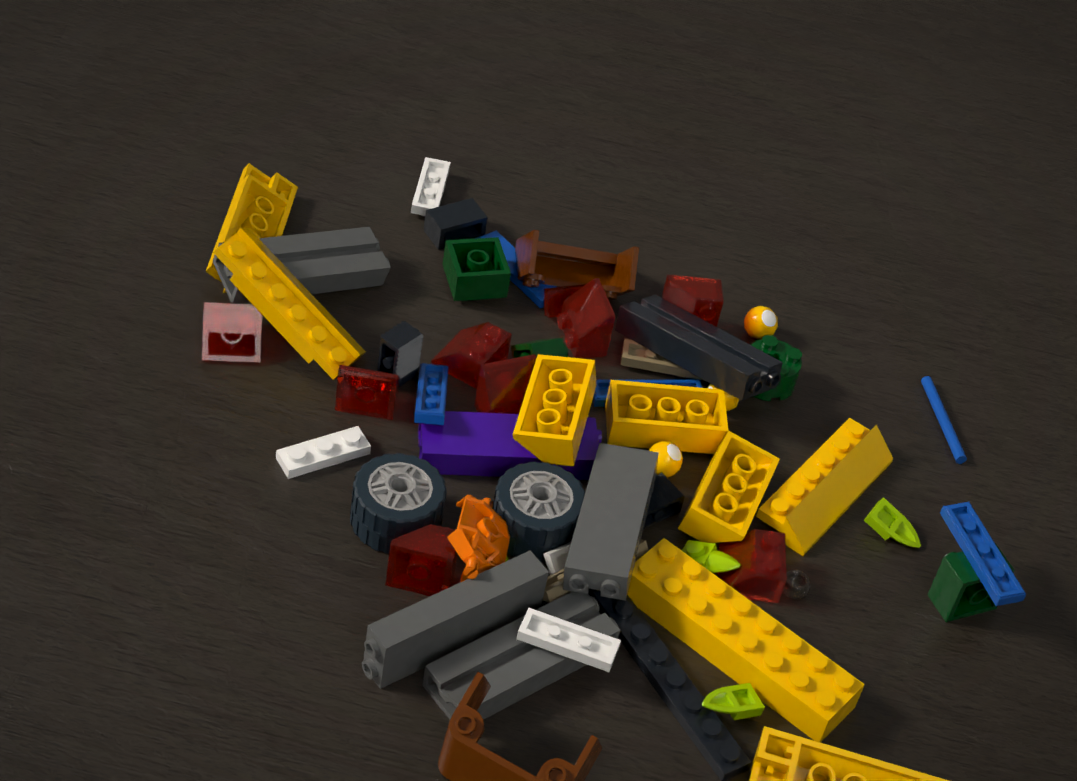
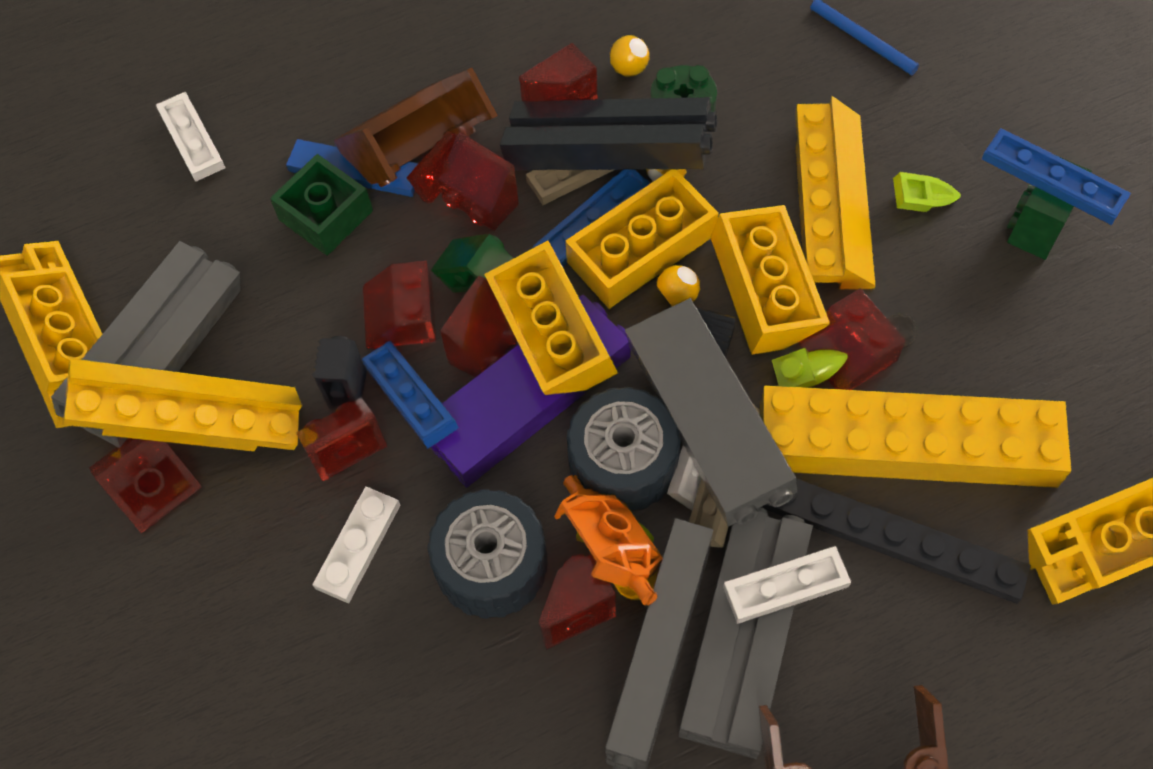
camera: 25 degrees left, 20 degrees up
black piece [424,198,488,250] -> none
lime plate [702,683,765,720] -> none

